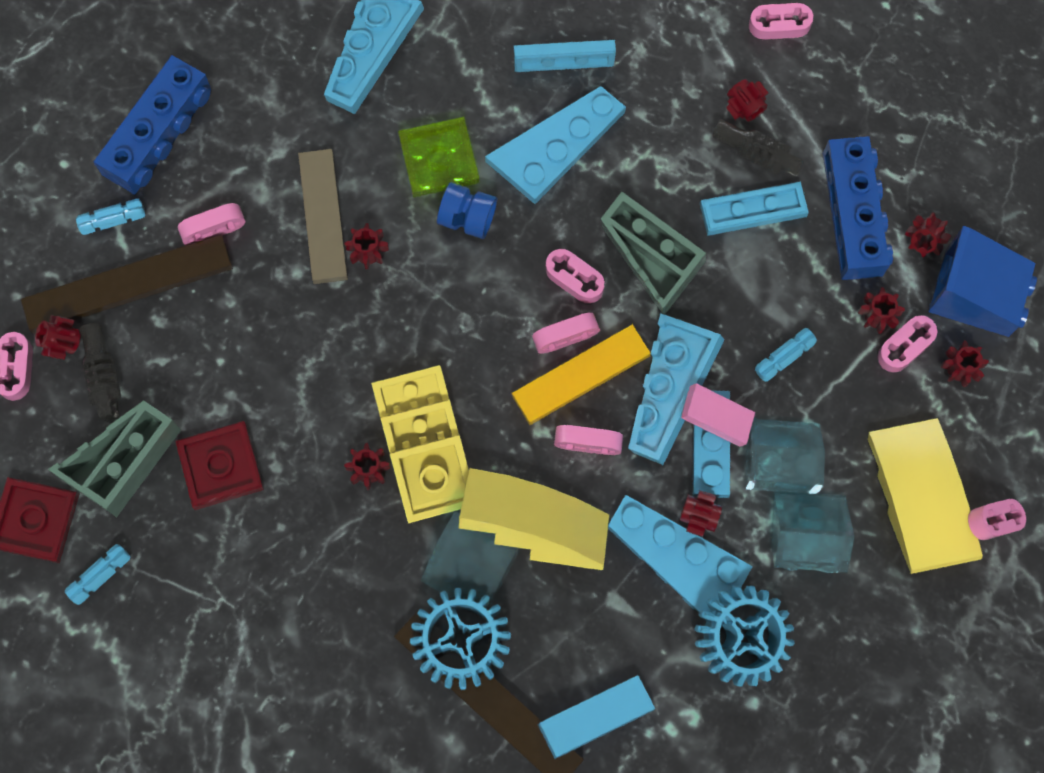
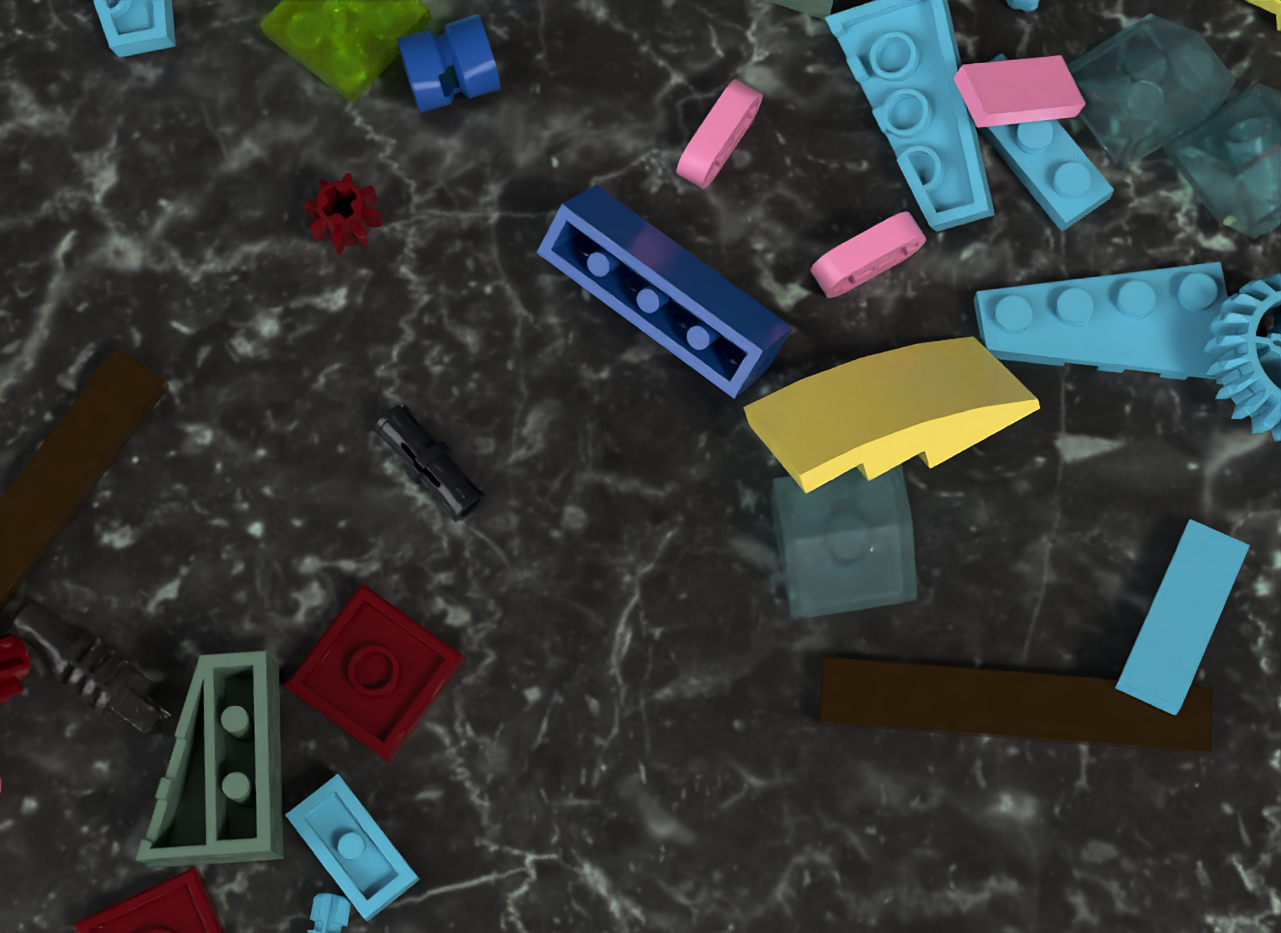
camera: 35 degrees left, 0 degrees up
bright pink beam [178,203,245,245] -> none
dark tan tile [298,149,348,284] -> none
dark red gear [344,443,390,490] -> none
light yellow slope [371,365,469,523] -> none
medium azure gear [410,588,511,690] -> none
yellow tile [512,324,651,425] -> none
bright pink beam [546,249,605,304] -> none
dark red gear [680,490,723,537] -> none
none -> medium azure plate [285,774,420,921]
none -> black pin [374,404,486,522]
none -> blue brick [536,185,793,399]

